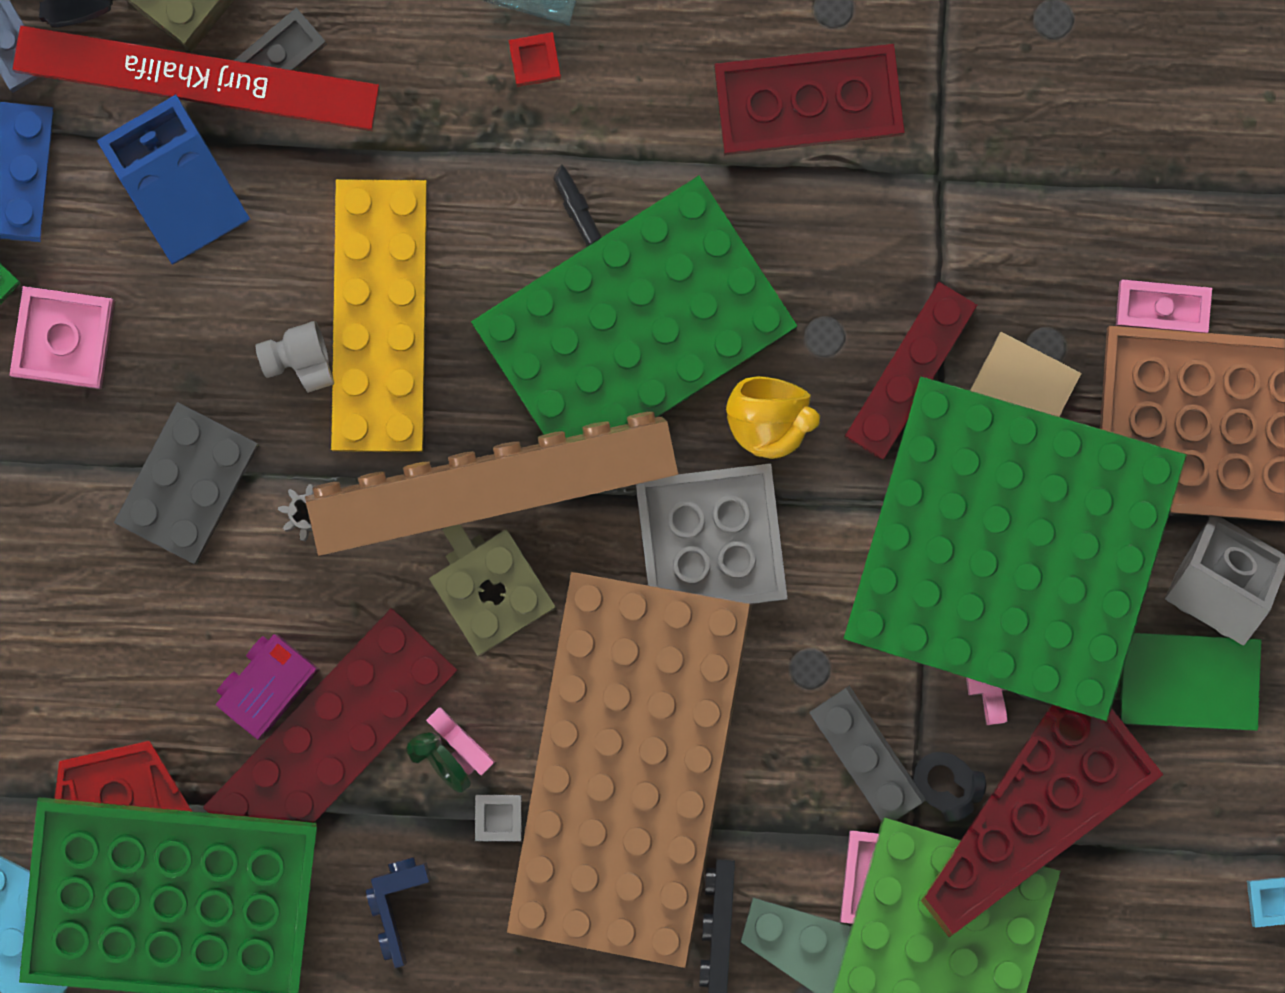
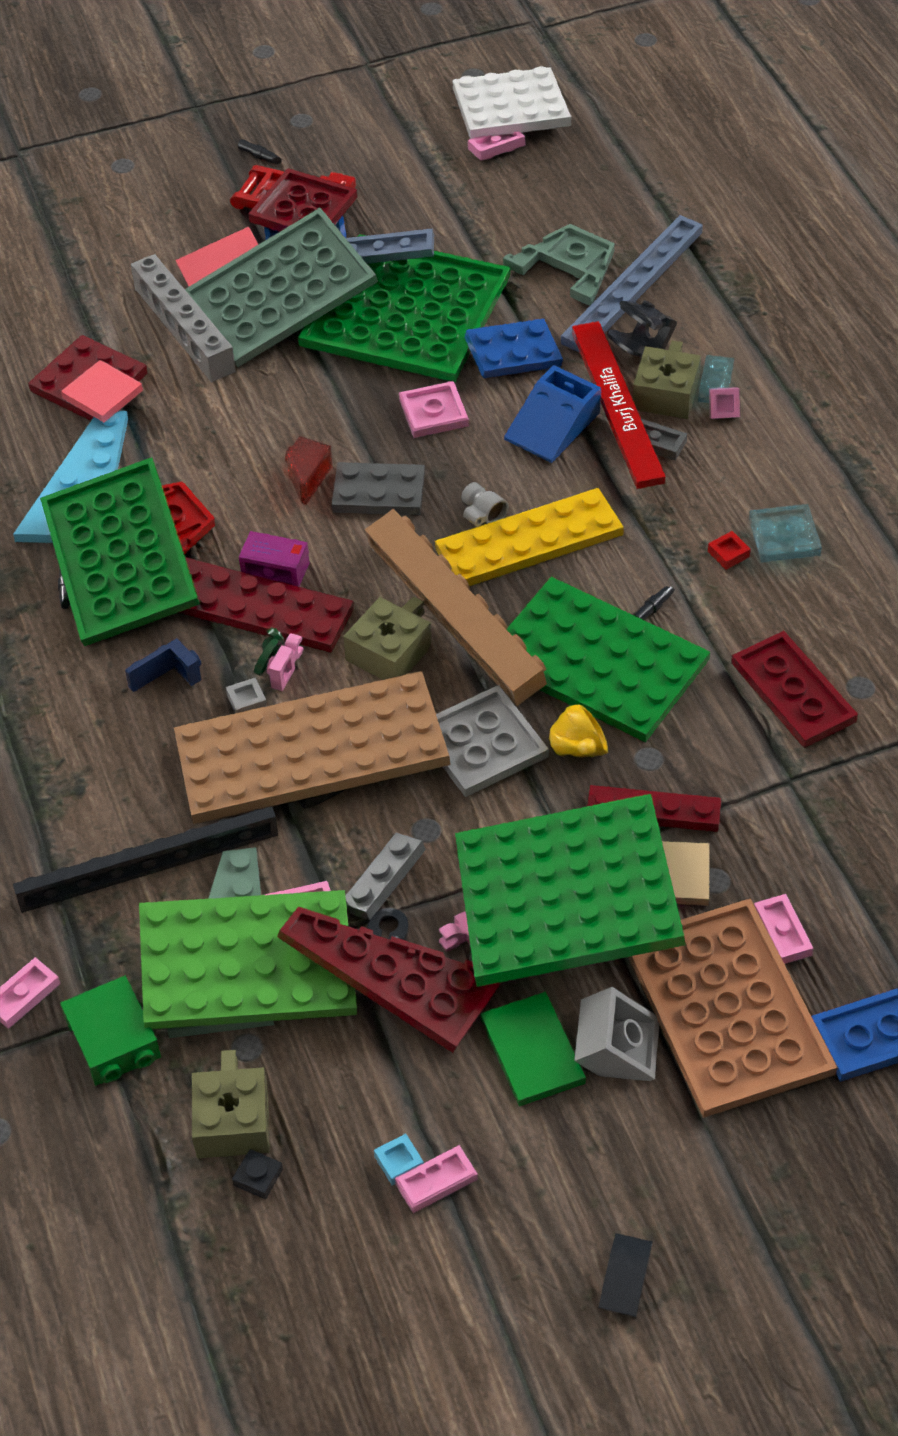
camera: 70 degrees right, 35 degrees down
none -> clear red slope [285,436,333,505]

